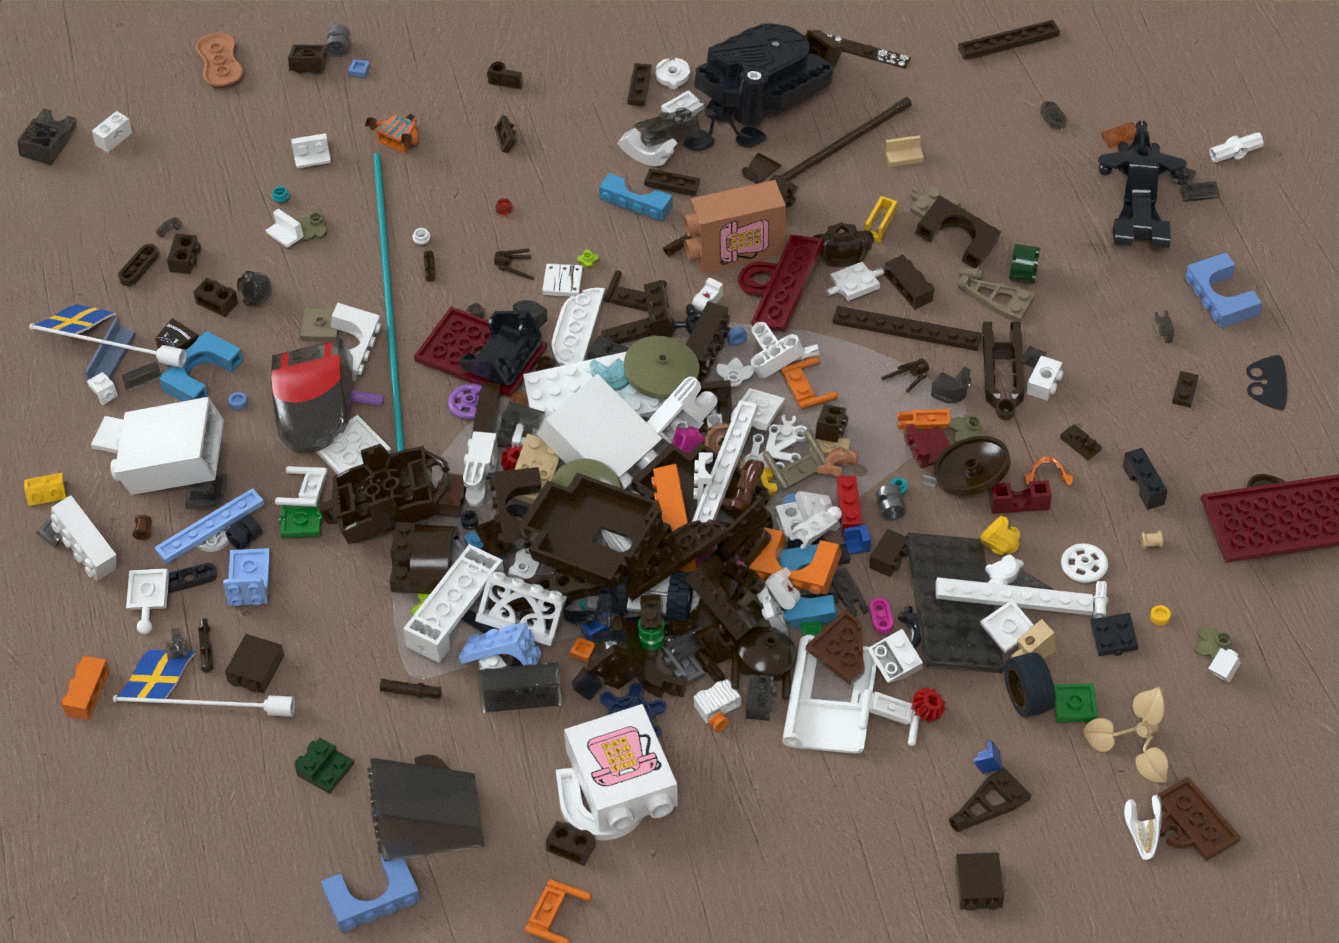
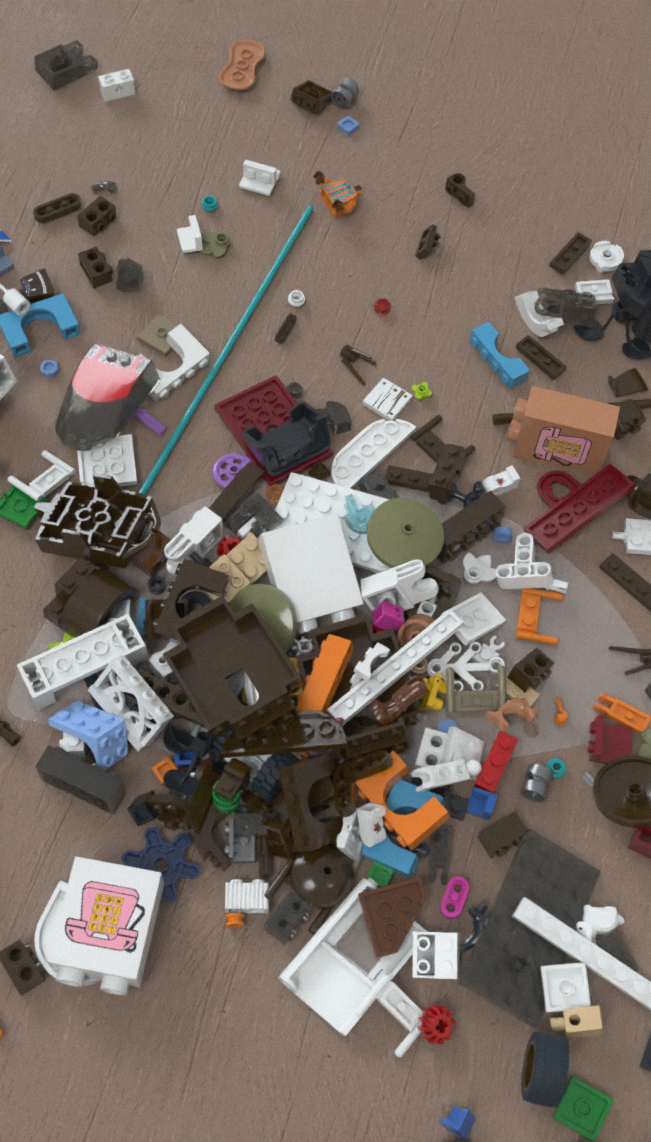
camera: 25 degrees right, 10 degrees up
yellow helmet [980,516,1021,555] -> none
none -> orange hand [554,697,568,725]

